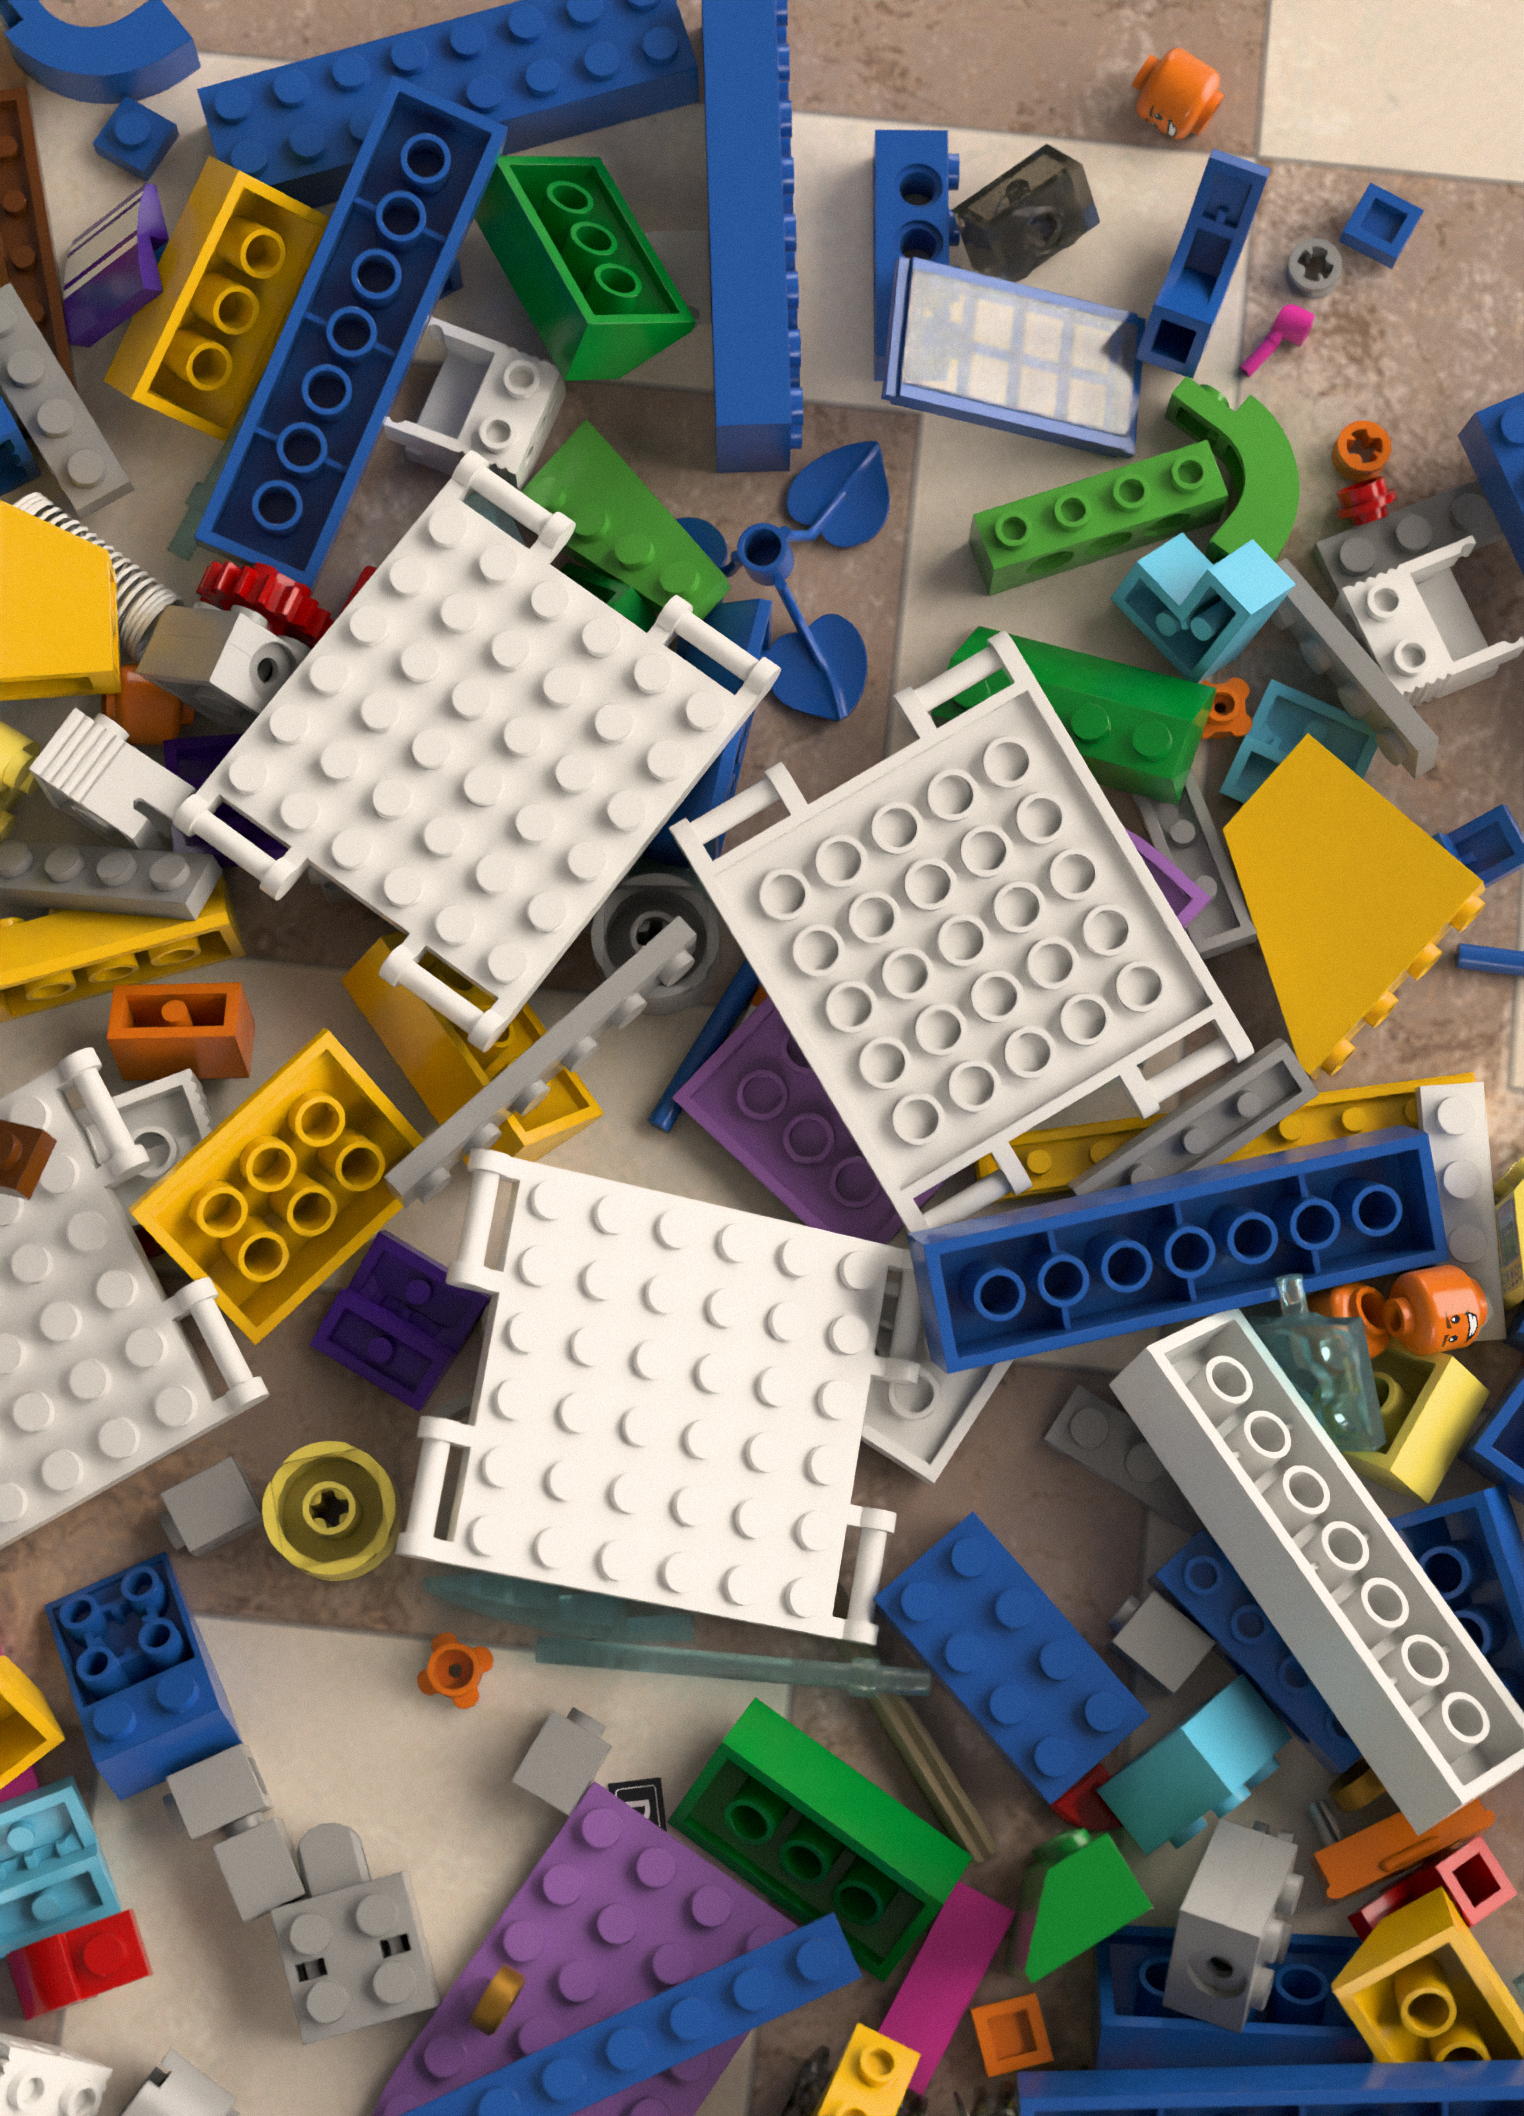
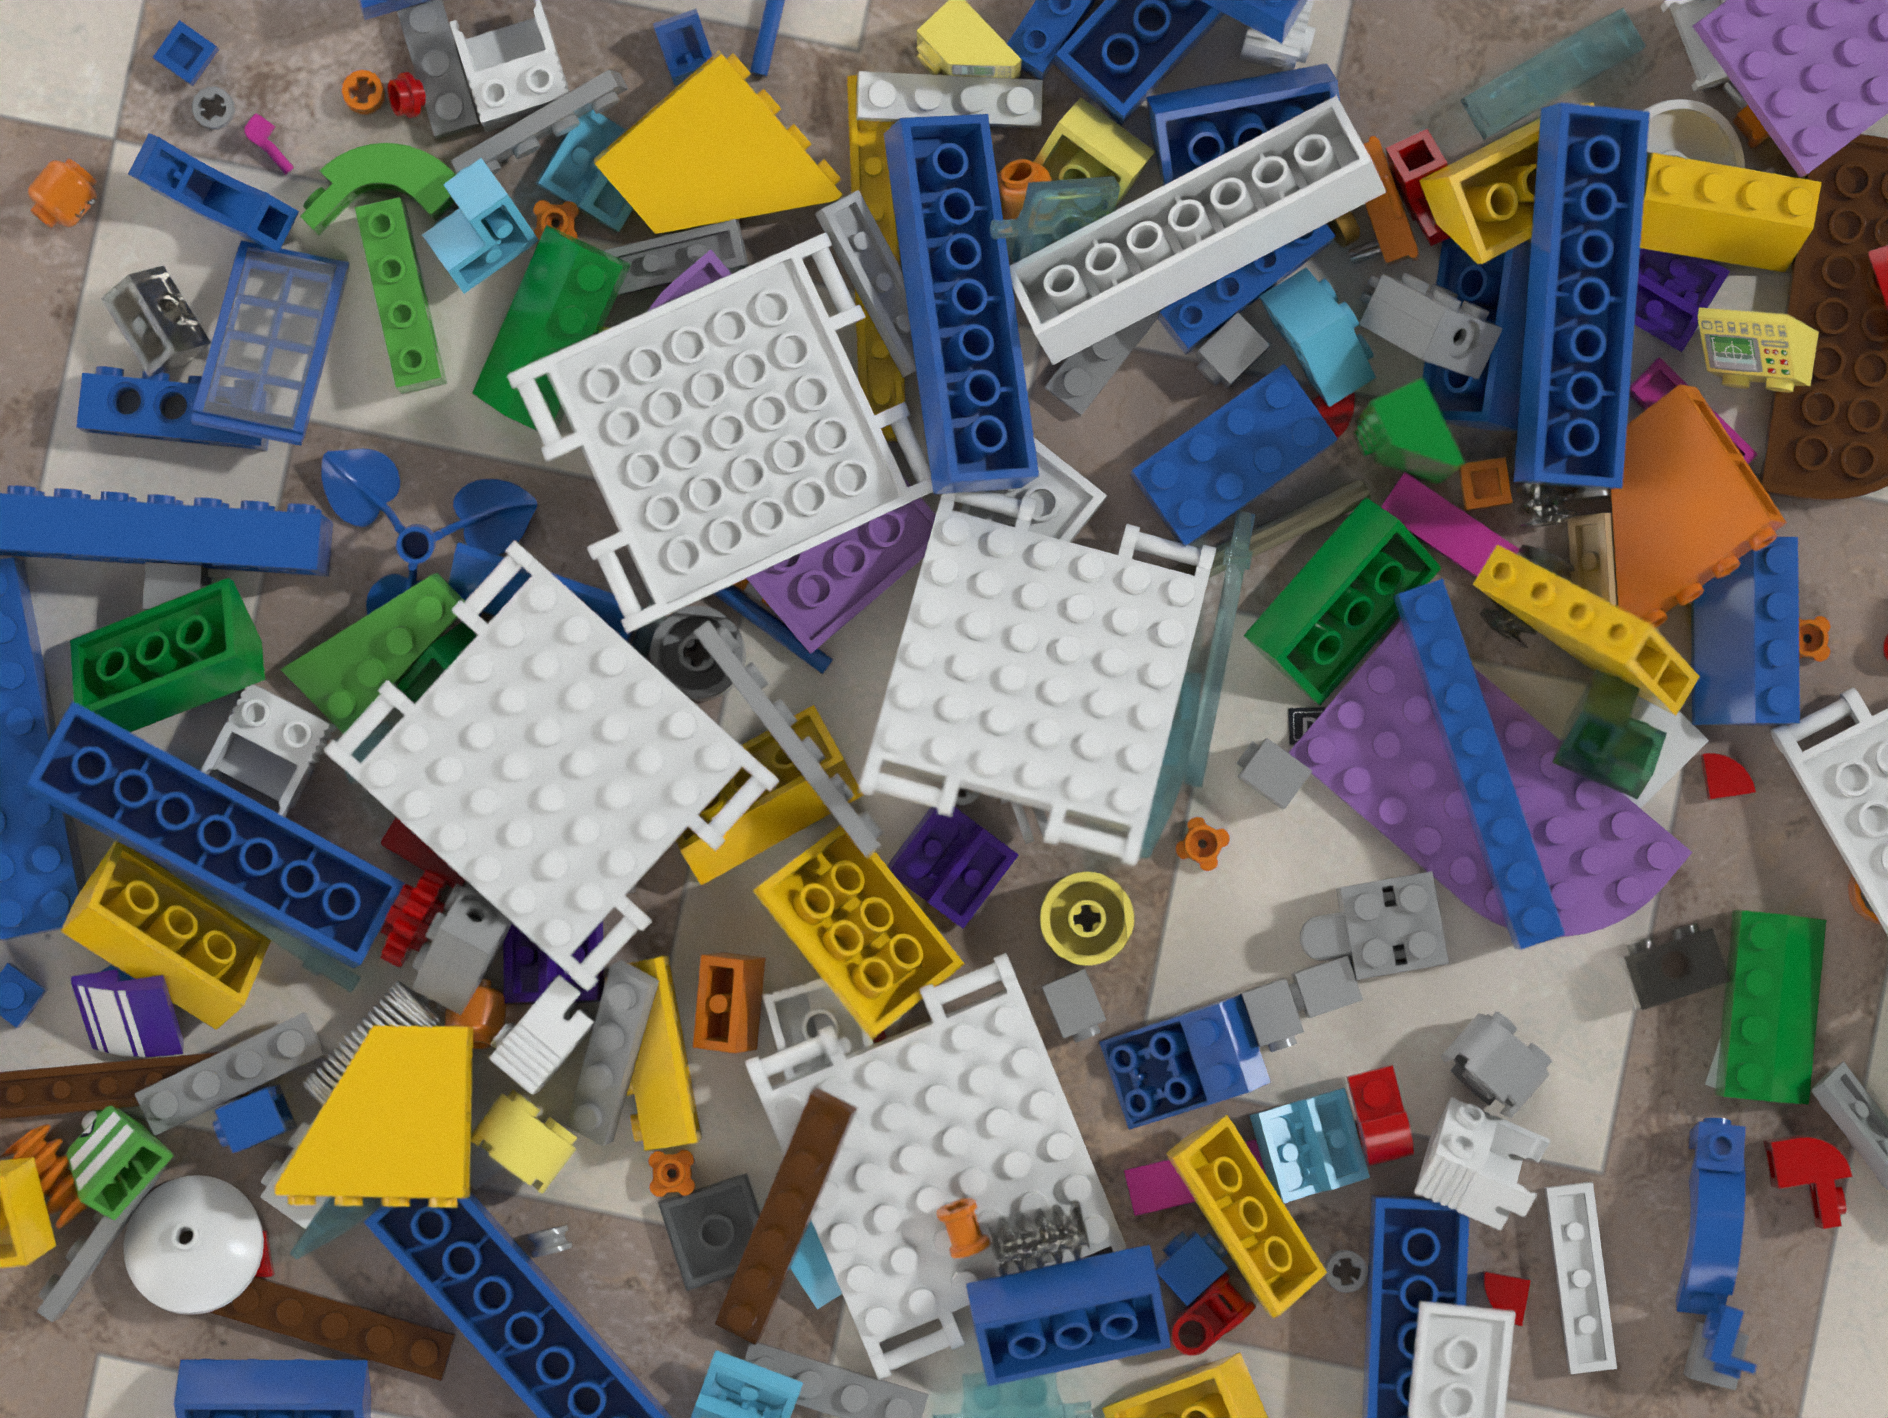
camera: 80 degrees left, 10 degrees up
pearl gold tile [468,1963,526,2036] -> none
orange head [1383,1265,1487,1356] -> none

